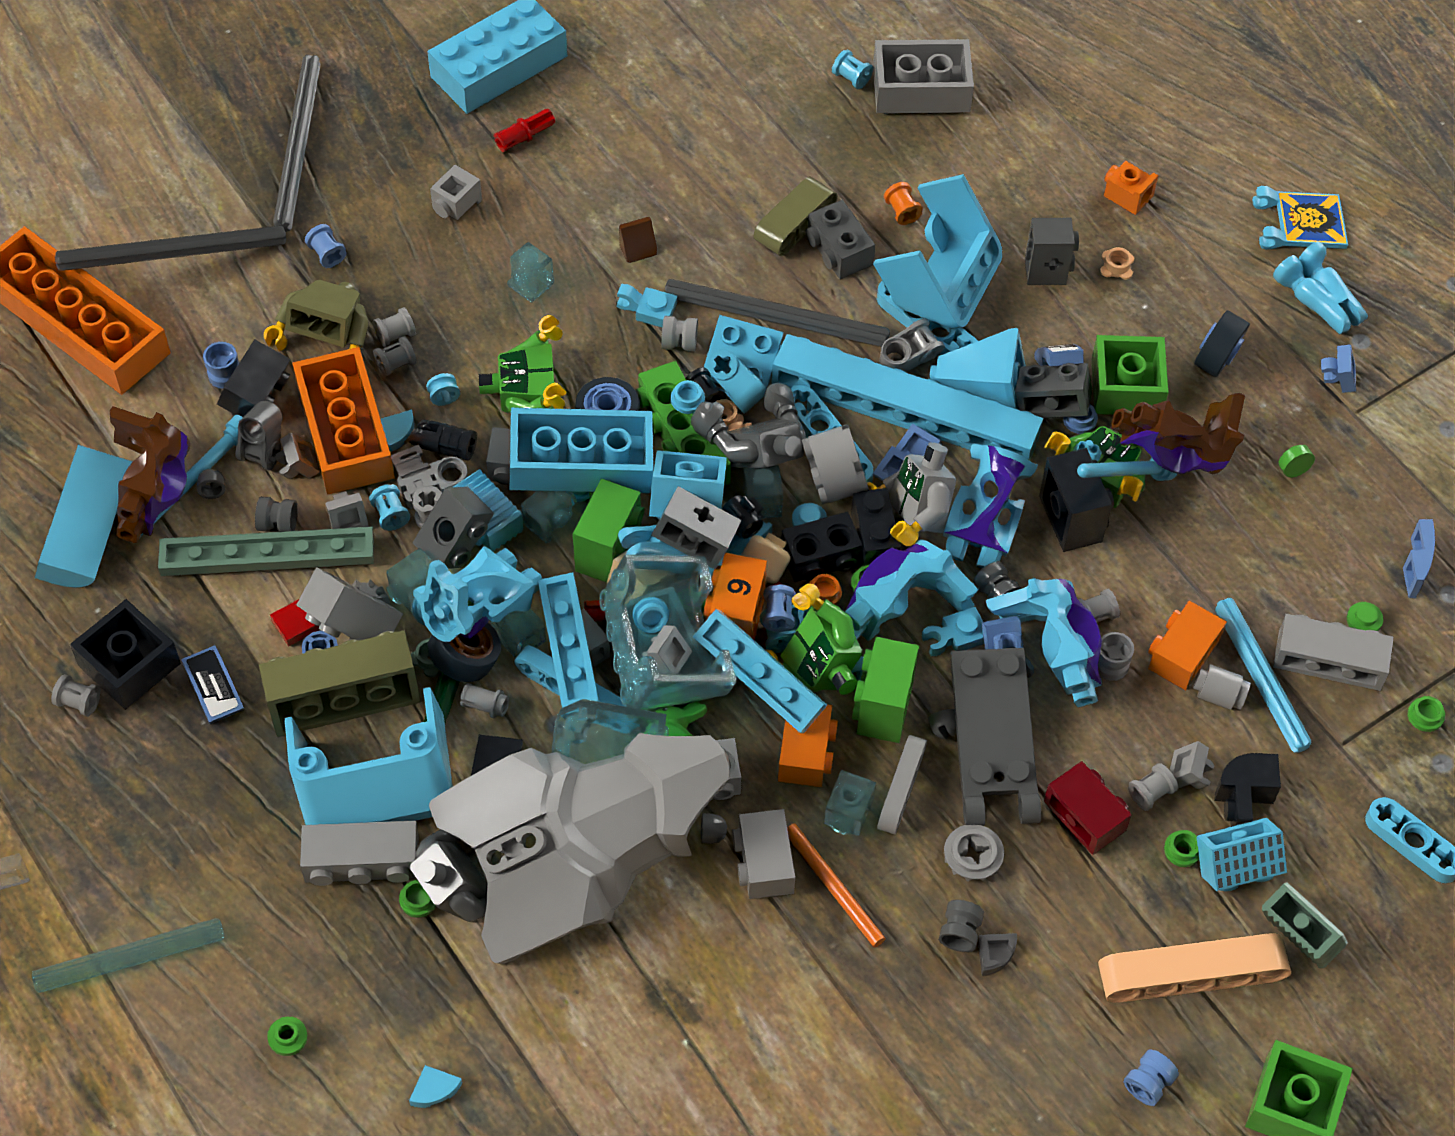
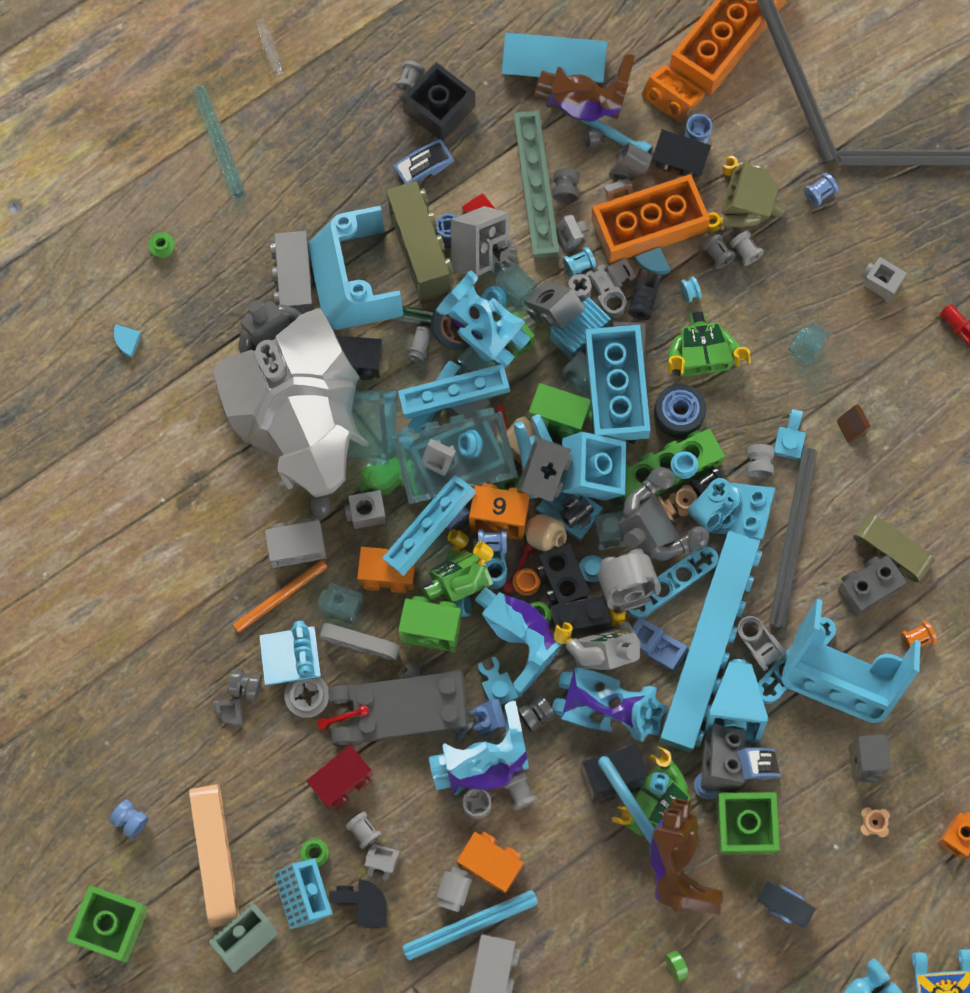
camera: 90 degrees right, 15 degrees up
none -> medium azure hinge [260,621,321,686]
none -> red hinge [317,705,369,730]
none -> orange bracket [641,64,705,124]

